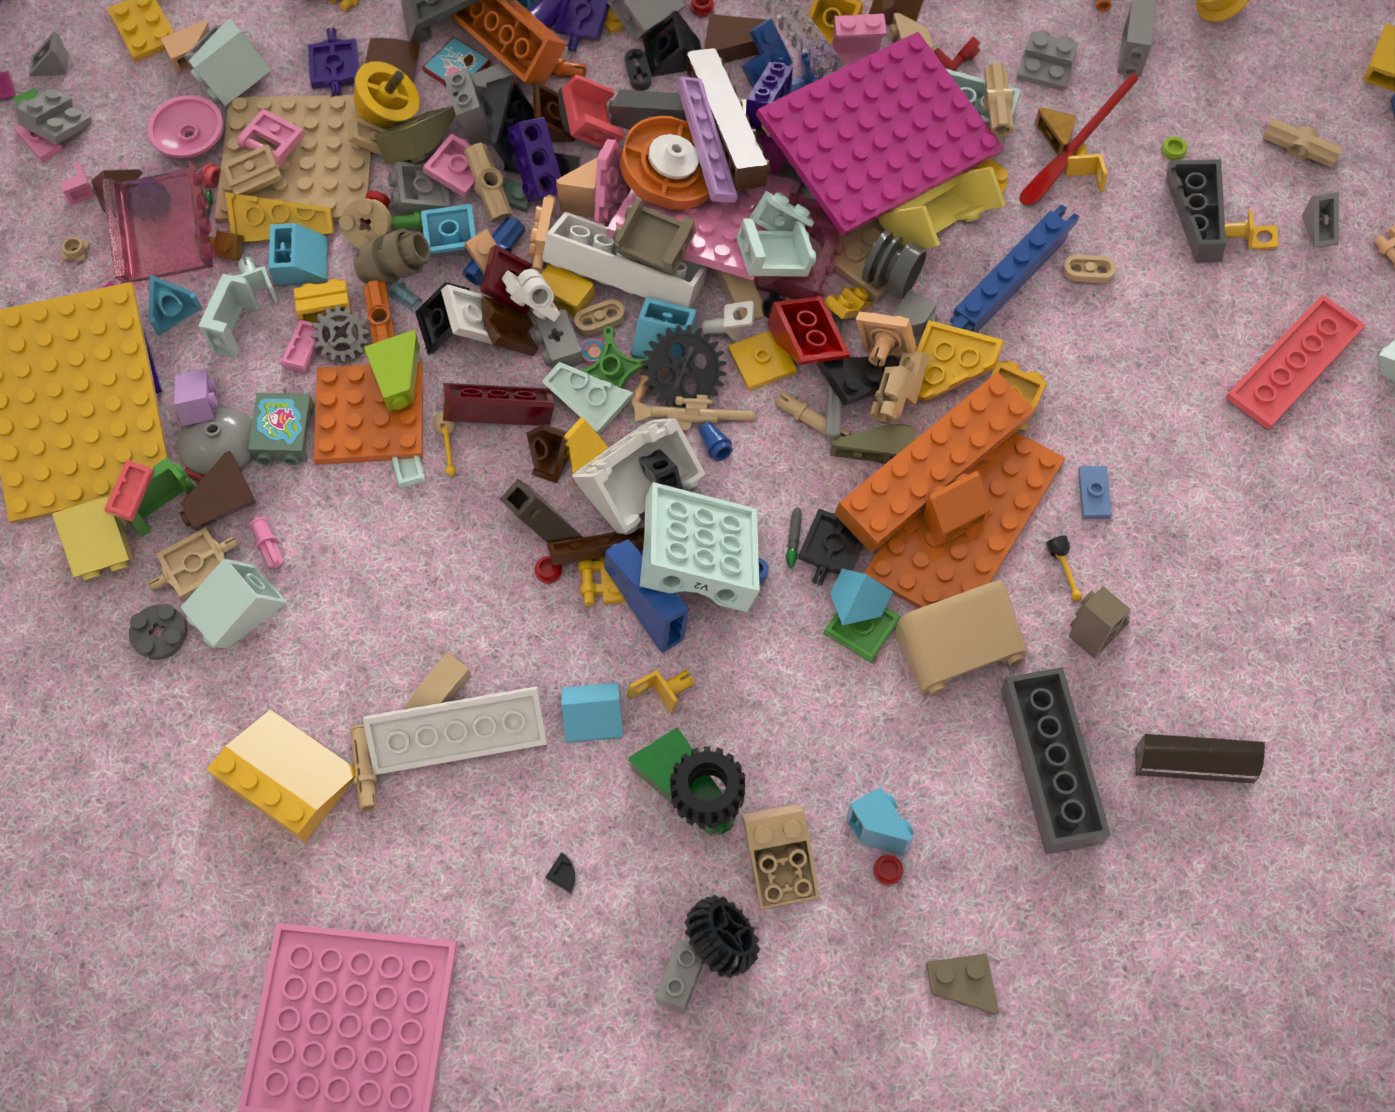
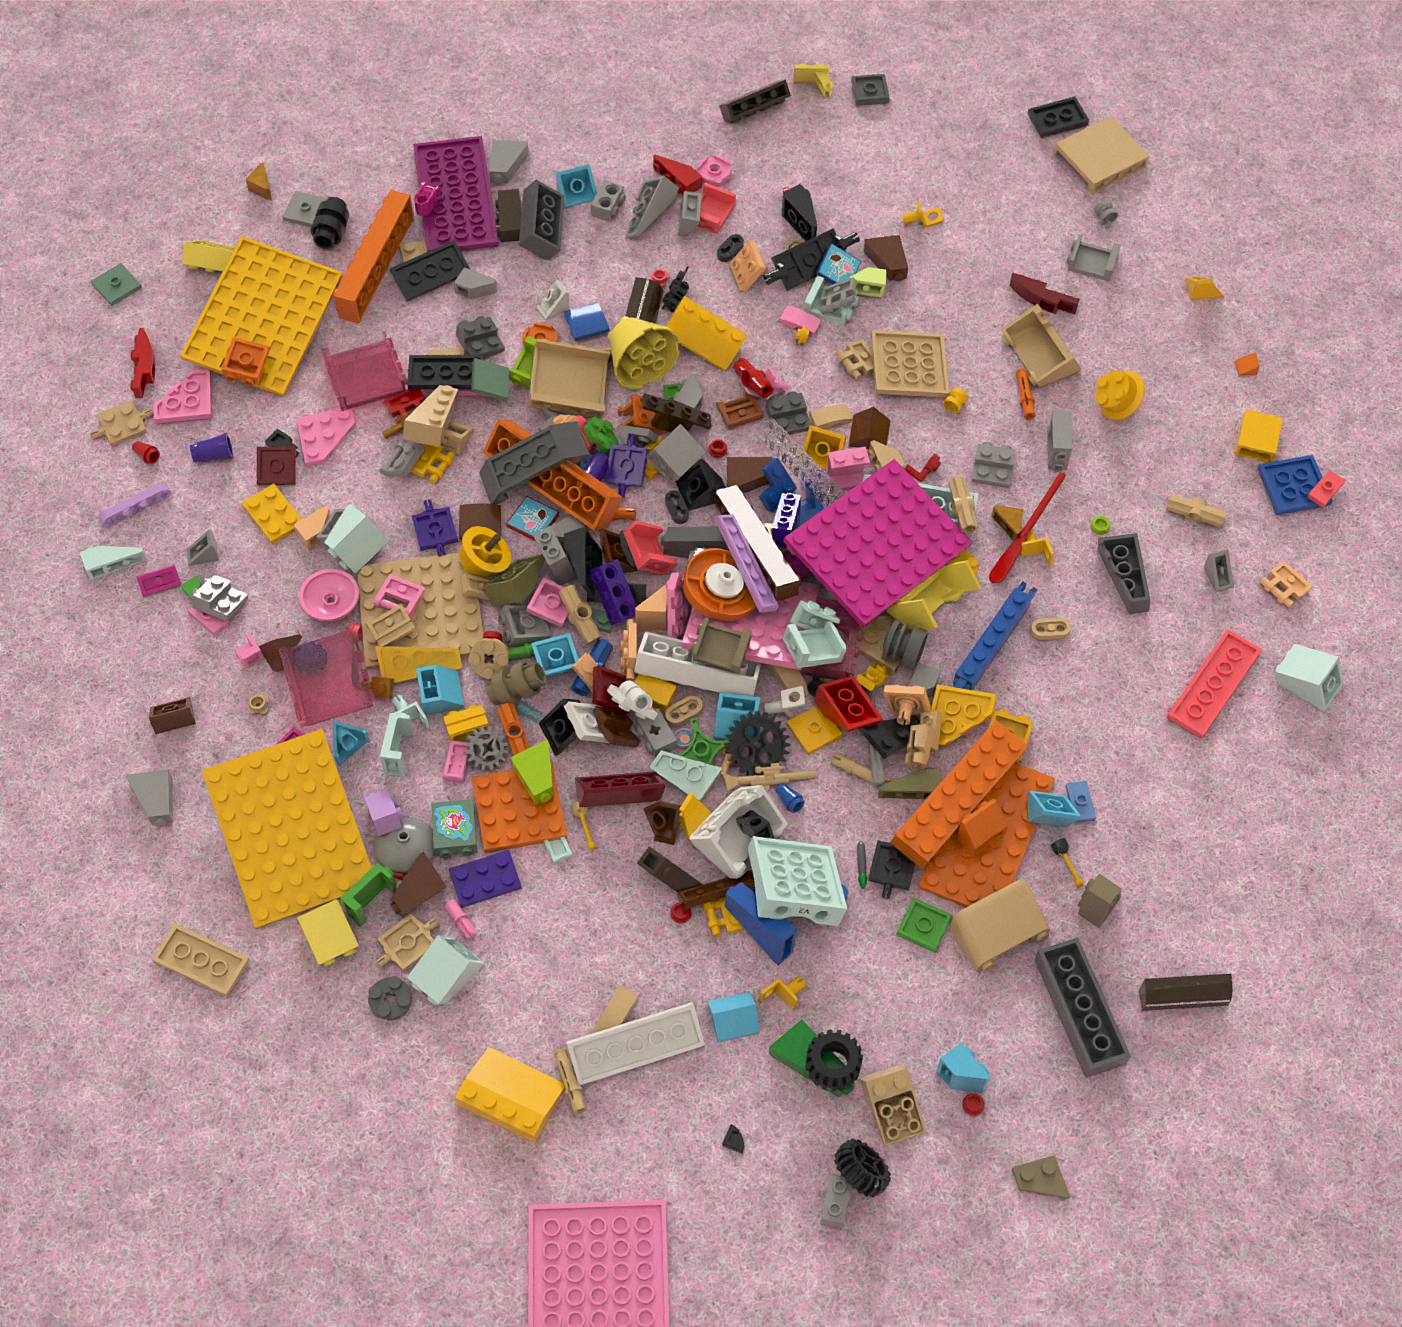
camera: 10 degrees left, 5 degrees down
coral plate [104,459,155,522] -> none
medium azure slope [830,569,893,625] -> none
yellow bracket [1225,209,1278,249] -> none
none -> dark purple plate [449,850,522,908]
none -> medium azure slope [1028,790,1081,827]

